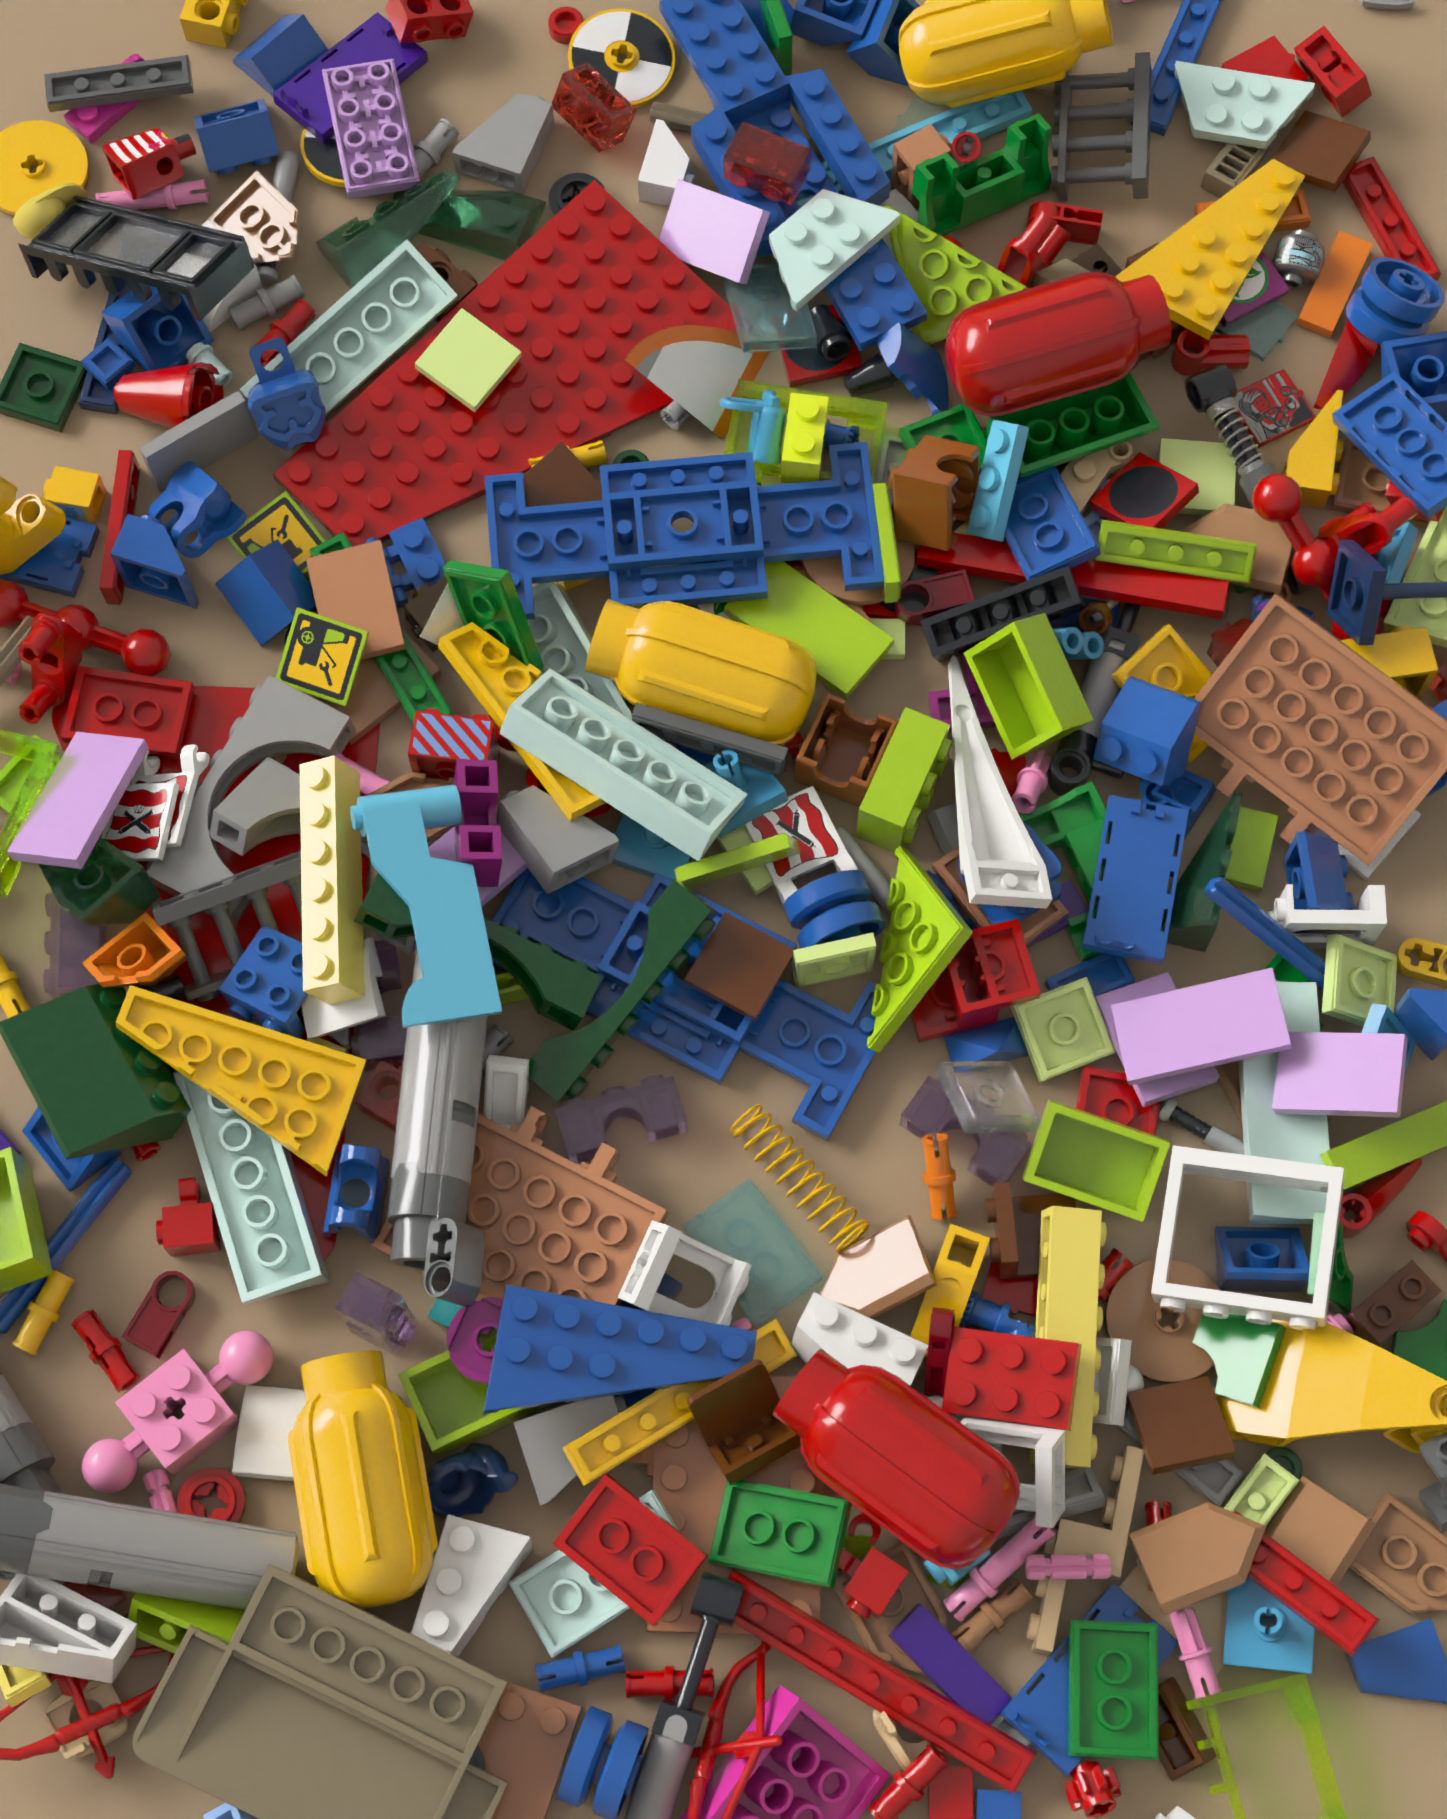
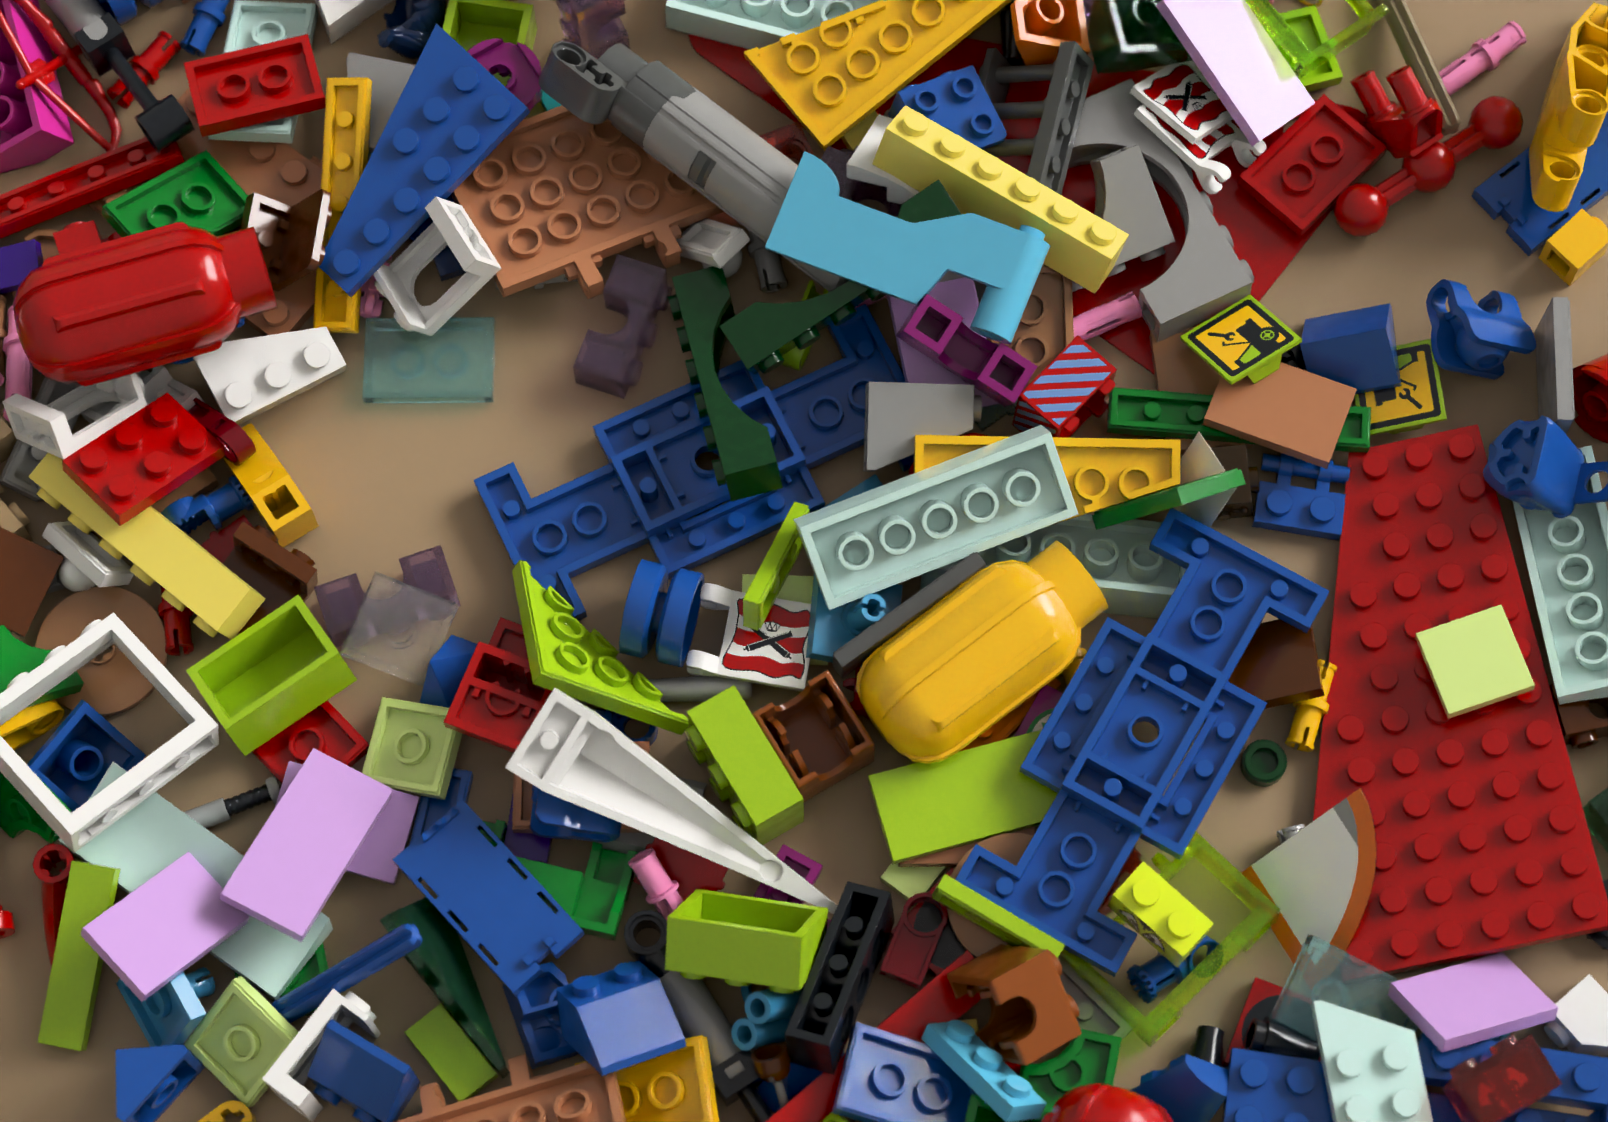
camera: 125 degrees right, 0 degrees up
red tile [99,450,141,605] -> none
blue slope [110,514,199,609] -> none
blue piece [322,1144,390,1243] -> none
reddish brown tile [684,912,795,1022] -> none
dark azure piece [719,390,786,464] -> none
yellow piece [730,1104,870,1253] -> none
yellowish green tile [792,933,877,988] -> none
tile [819,1215,937,1319] -> none
orange pin [921,1133,958,1220] -> none

